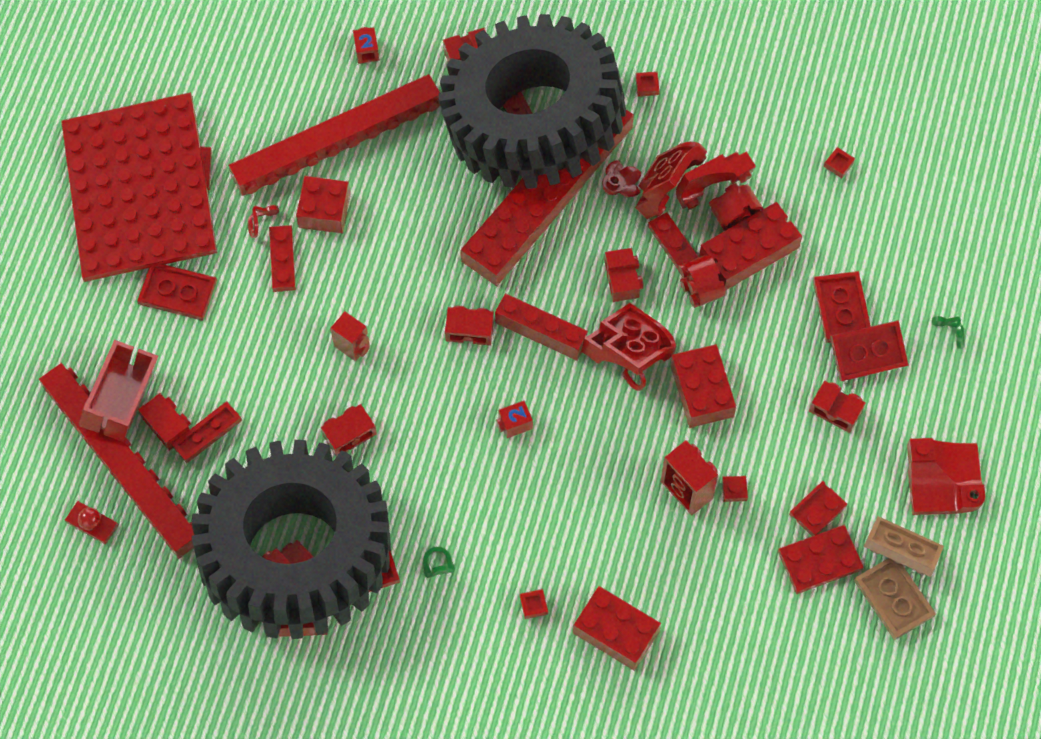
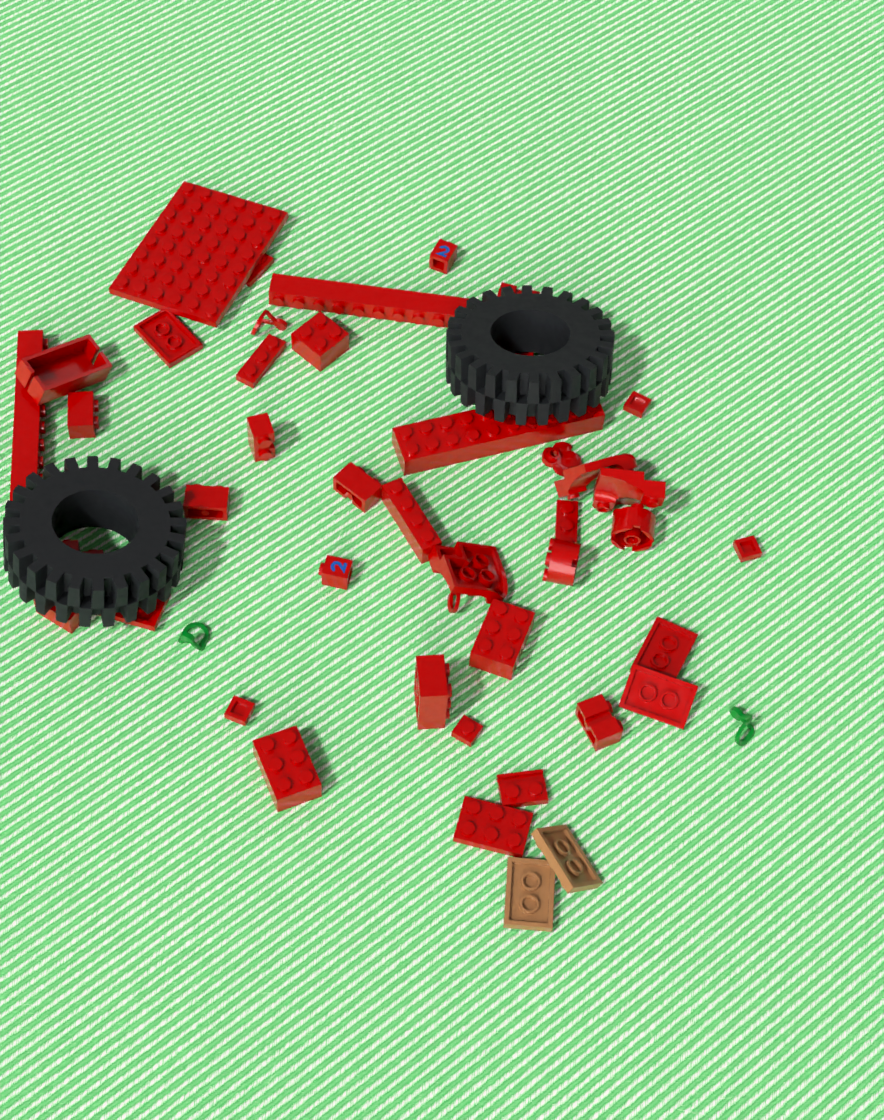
camera: 30 degrees right, 10 degrees down
red plate [171,401,242,463] -> none
red brick [604,248,644,302] -> none
red piece [699,201,802,291] -> none
red slope [907,438,986,515] -> none

